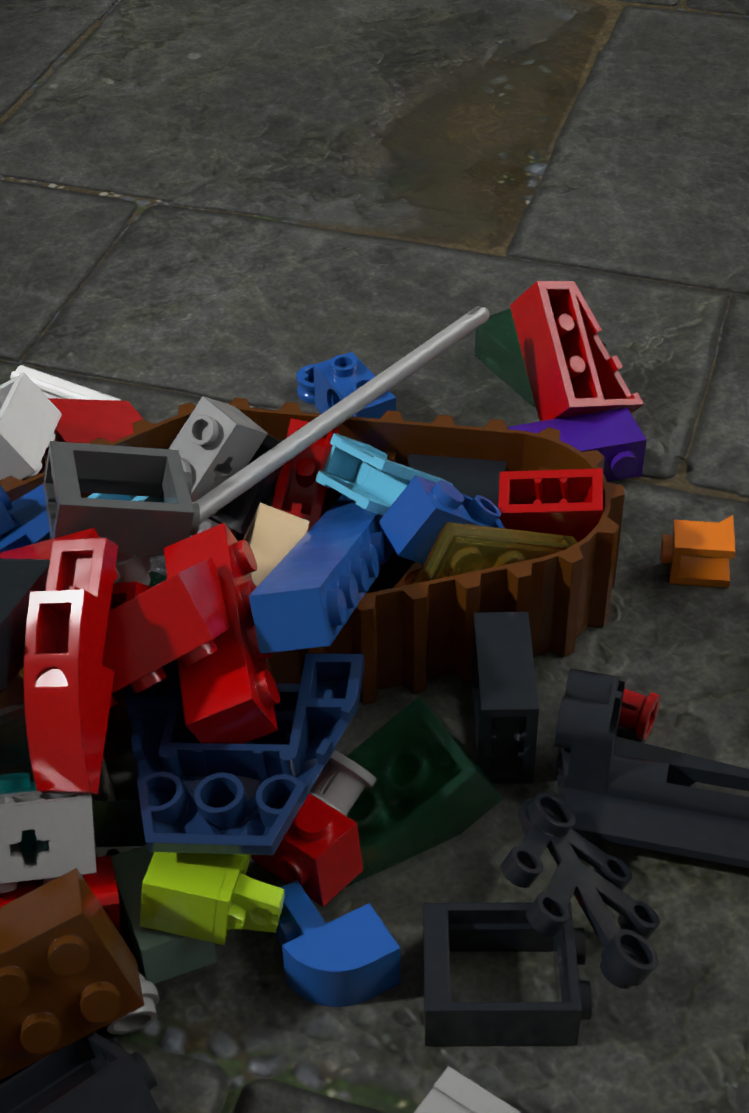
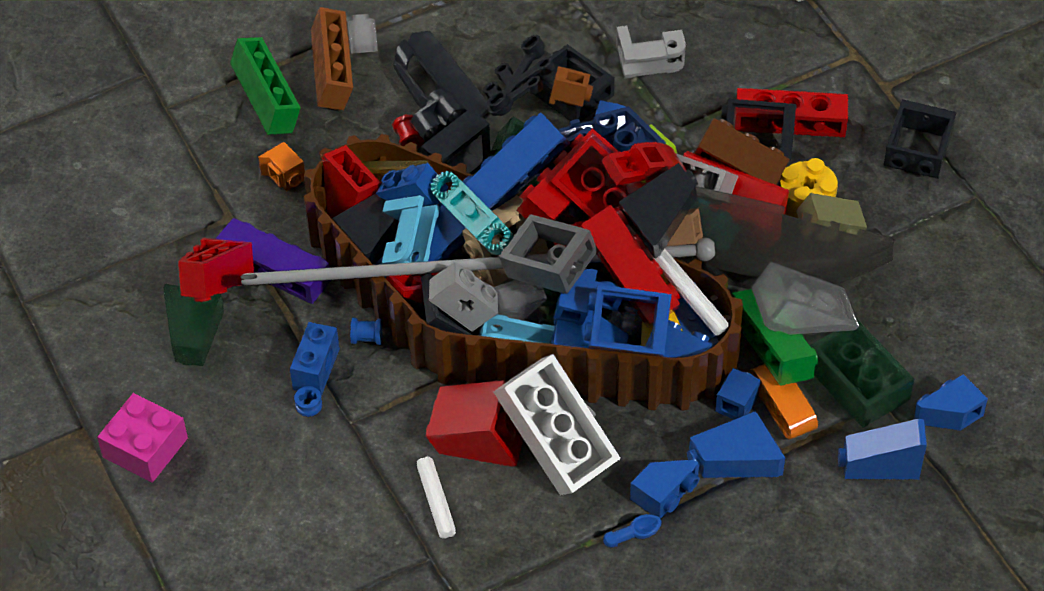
camera: 135 degrees left, 10 degrees up
none -> dark pink brick [97,393,188,483]
none -> teal plate [431,171,514,255]
none -> dark orange brick [549,66,593,107]

